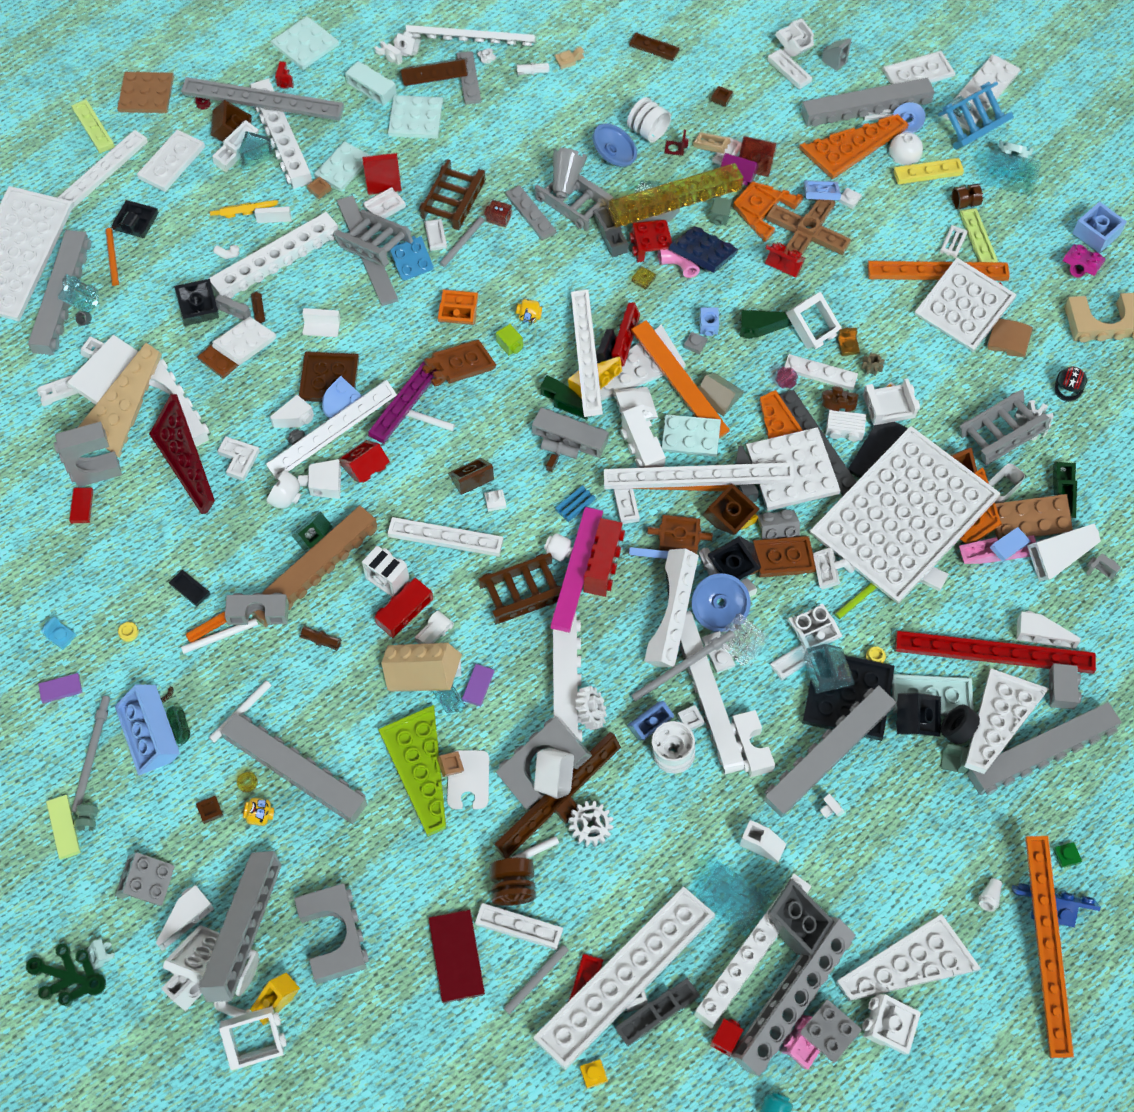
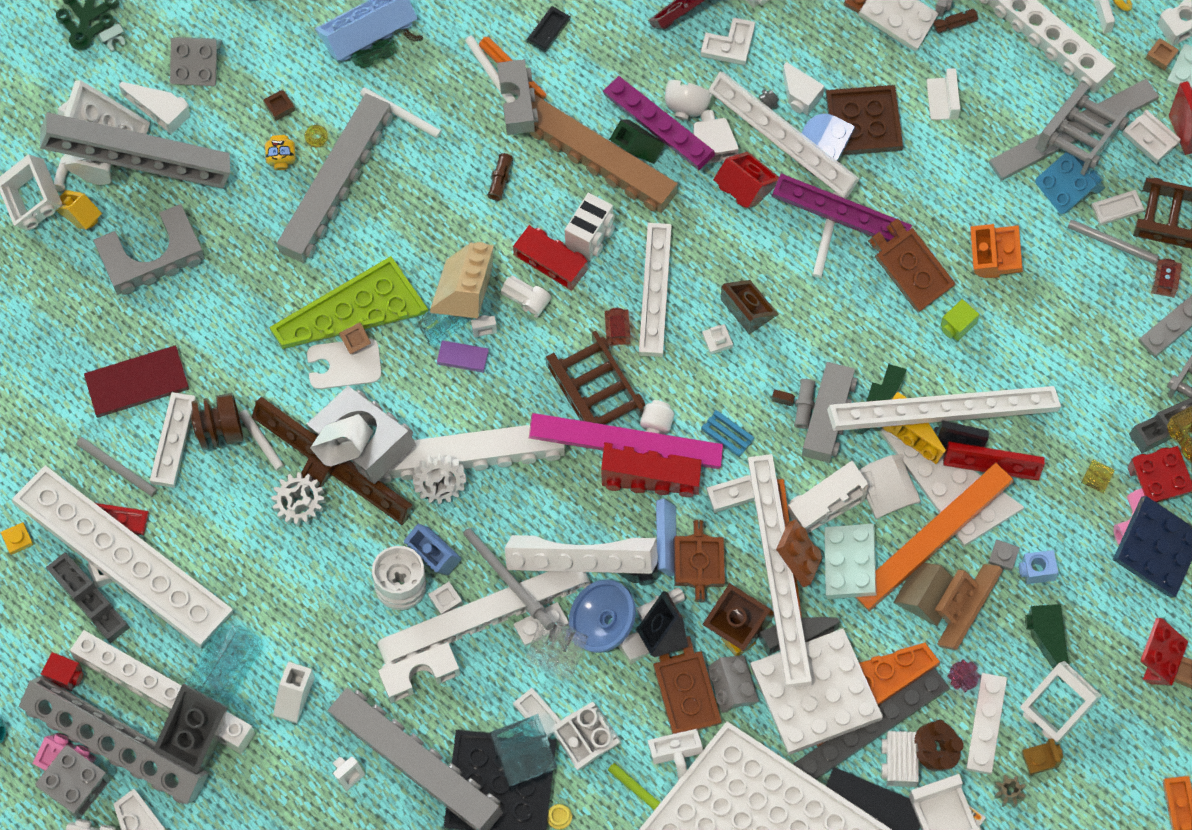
camera: 85 degrees right, 5 degrees up
yellow head [515,299,542,324] -> none
none -> magenta plate [603,76,715,170]
none -> clear red brick [605,308,630,346]
none -> dark orange plate [776,519,822,587]
none -> medium nougat bracket [935,564,1003,650]

